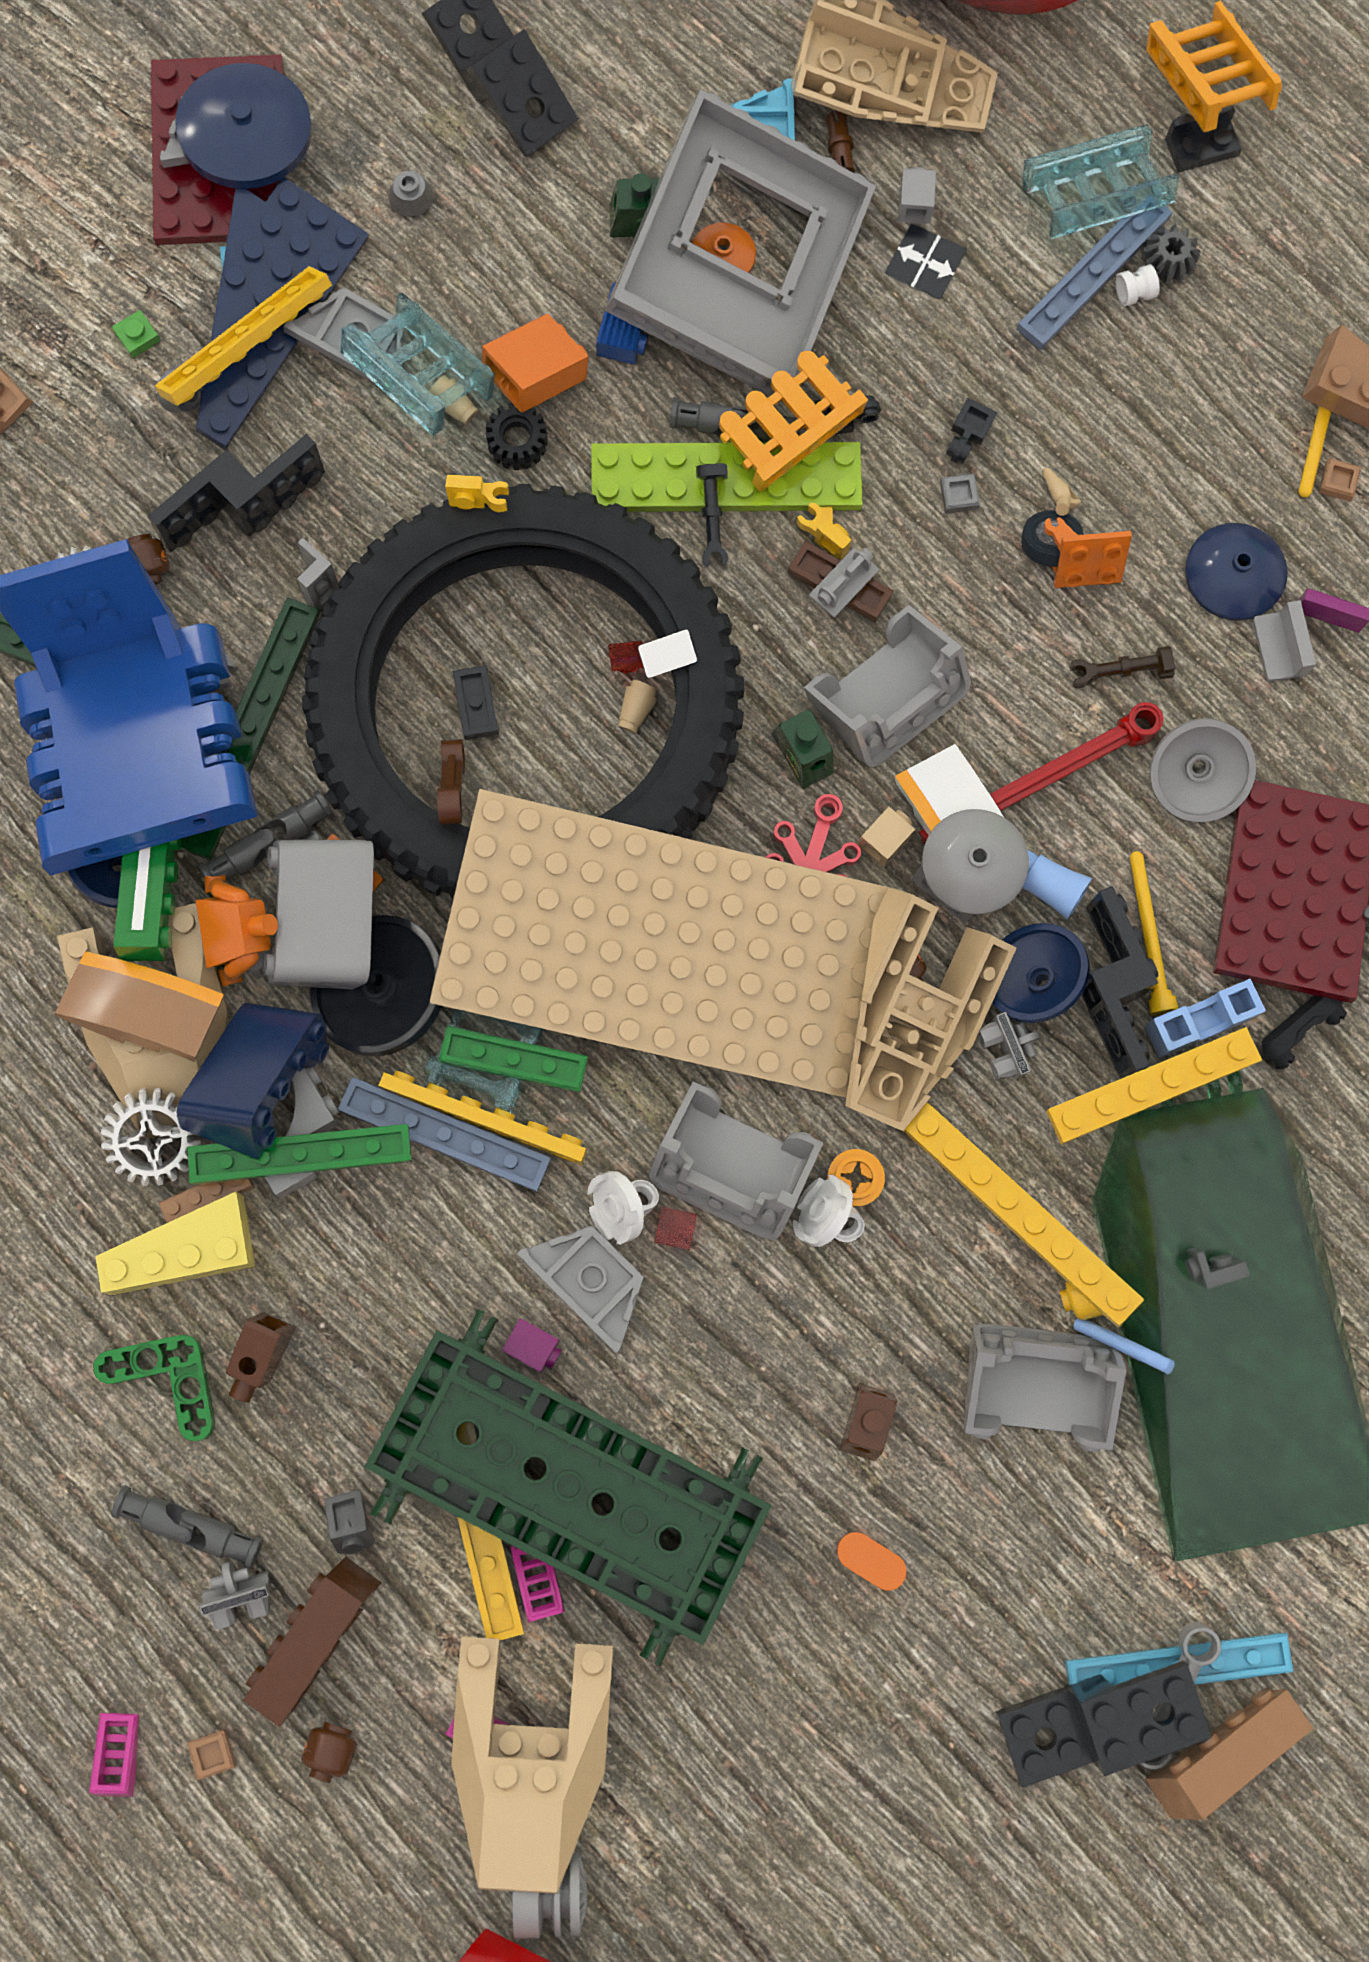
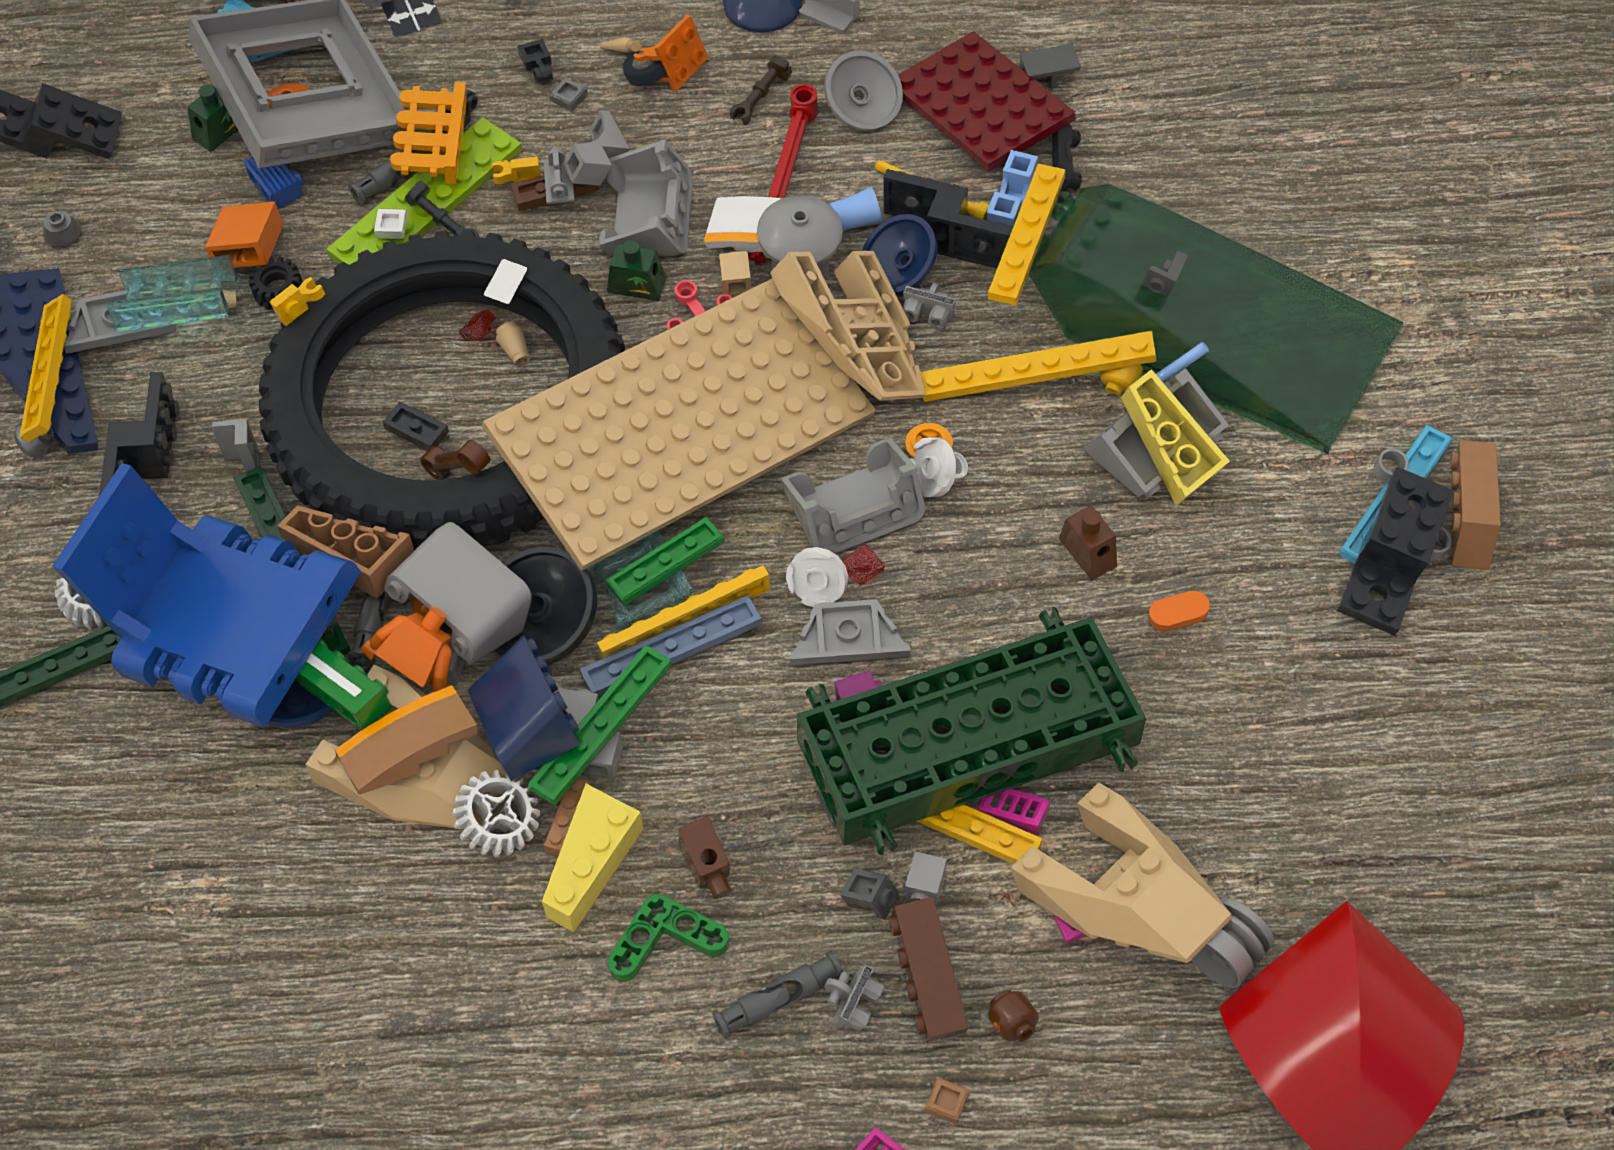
camera: 40 degrees left, 20 degrees down
none -> medium nougat wedge [277,505,414,598]
none -> white plate [374,209,407,239]
none -> light grey arch [563,110,630,186]
none -> light grey brick [905,851,947,907]
none -> light yellow wedge [1121,369,1230,506]

